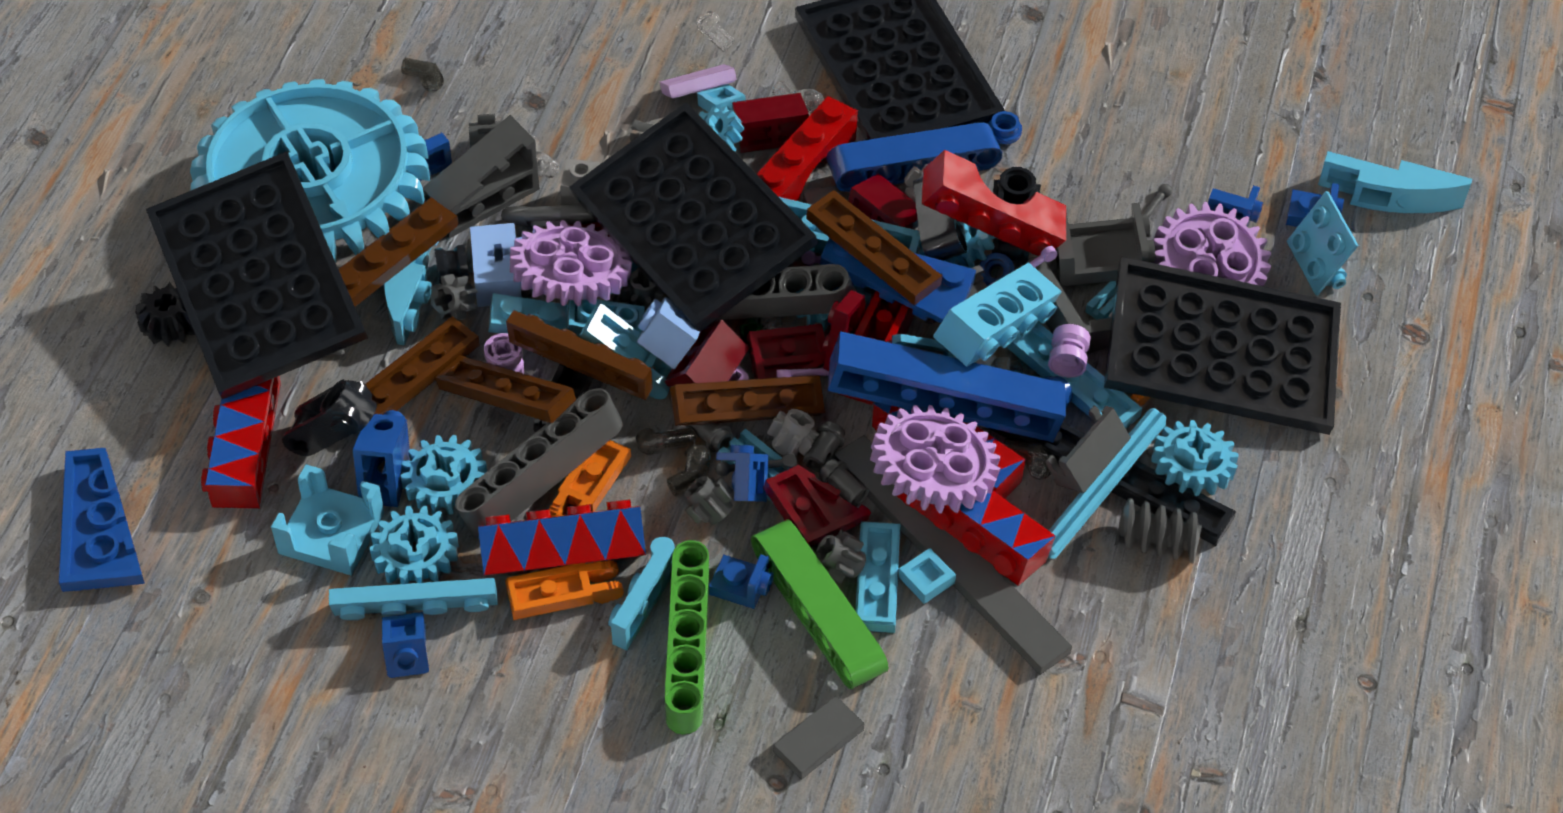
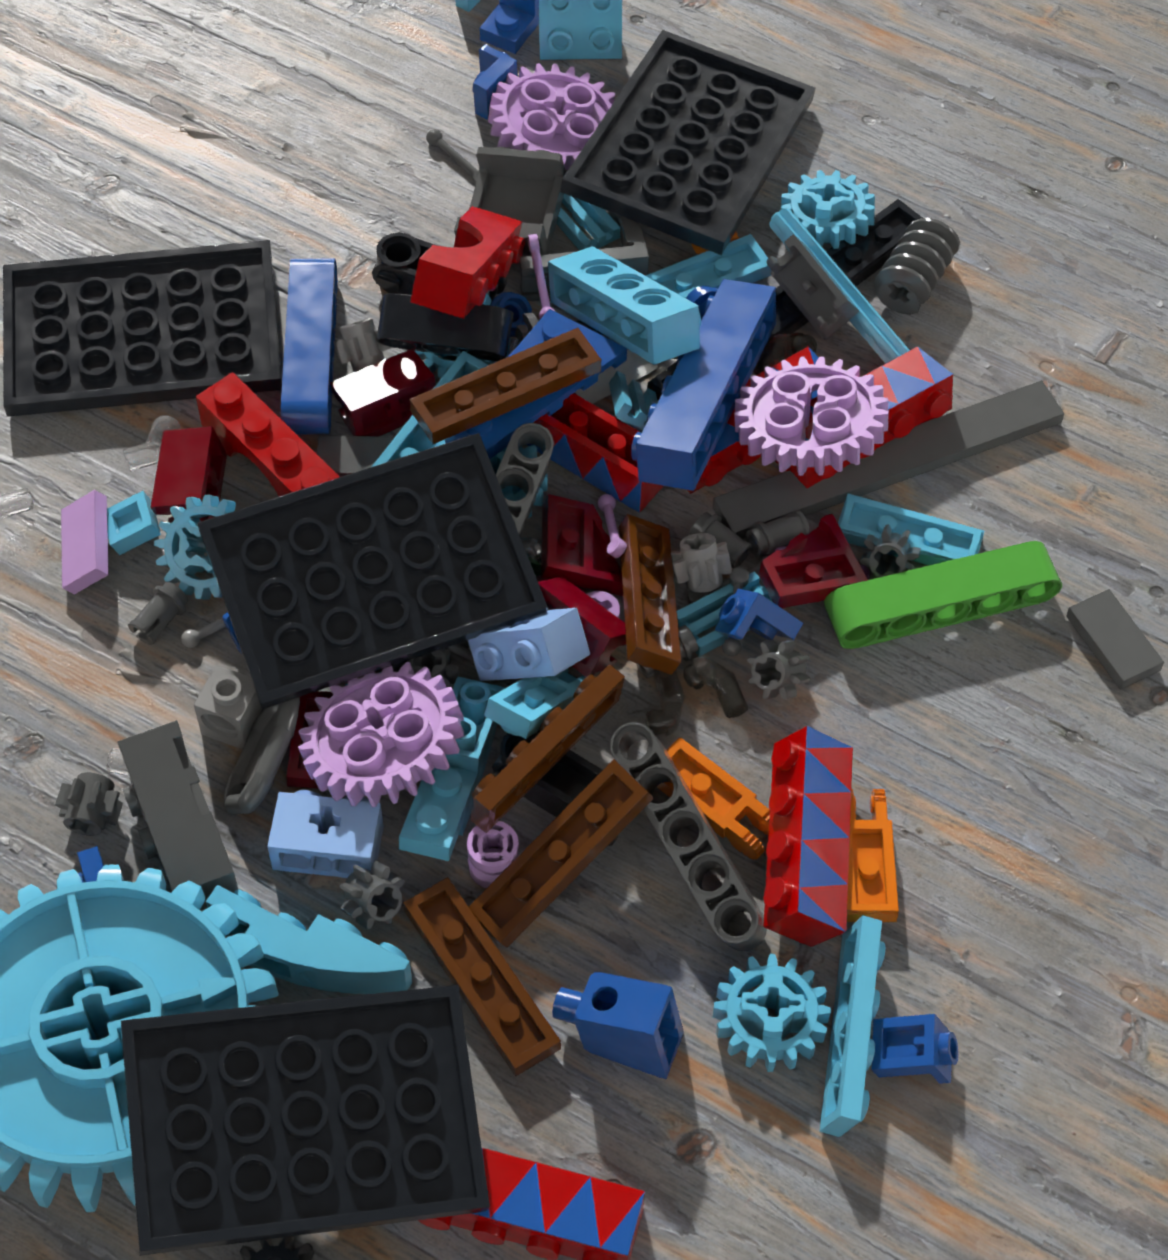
camera: 75 degrees left, 5 degrees up
medium azure panel [271,464,385,576] -> none
black piece [282,379,377,456] -> none
reddish brown plate [339,197,458,307] -> none
medium azure gear [401,435,487,515] -> none
black wheel [434,245,469,284] -> none
medium azure plate [608,537,675,651] -> none
bright green beam [665,540,709,735] -> none
blue bracket [709,554,774,609] -> none
dark red wing [822,290,866,371] -> none
medium azure plate [898,548,956,604] -> none
blue plate [988,111,1022,144] -> none
lavender wheel [1048,324,1091,378] -> none

